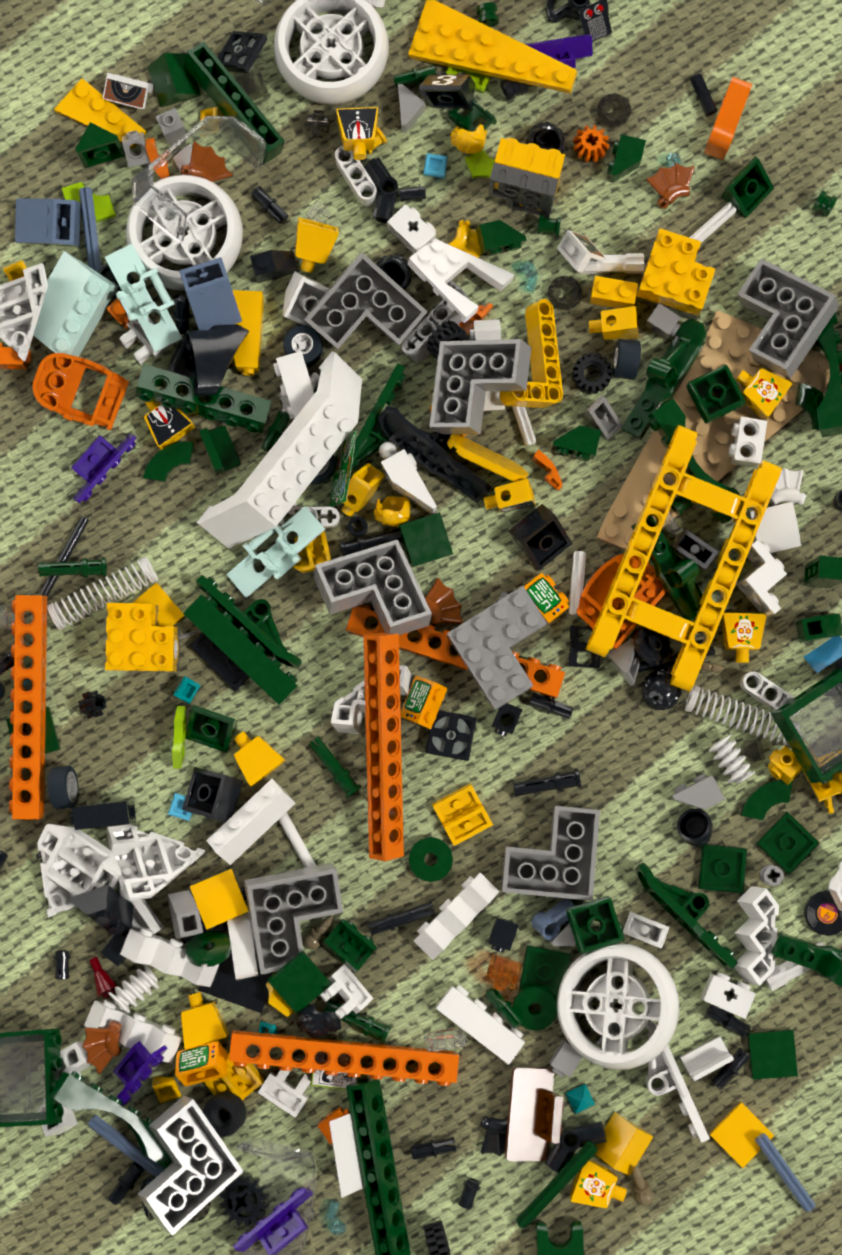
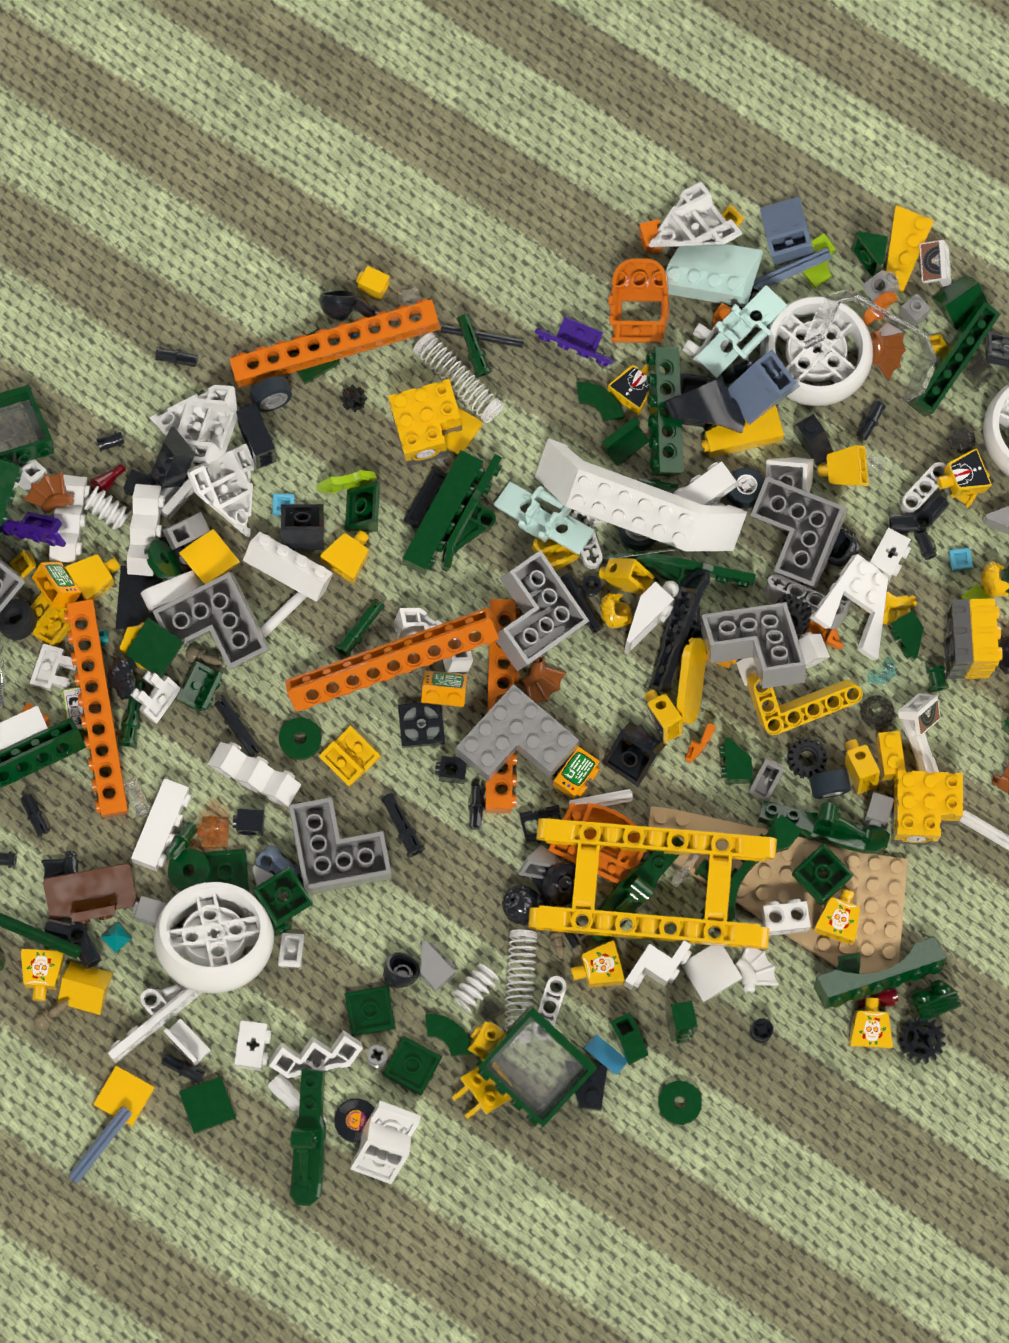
camera: 65 degrees right, 10 degrees down
teal slope [173,676,201,704] -> none
dark green tile [398,512,453,568] -> none
white axle [512,406,536,446] -> none
dark green piece [636,863,738,969] -> none
black slope [671,529,720,571] -> none
black axle [706,1004,751,1038] -> none
light grey brick [737,259,839,379] -> none

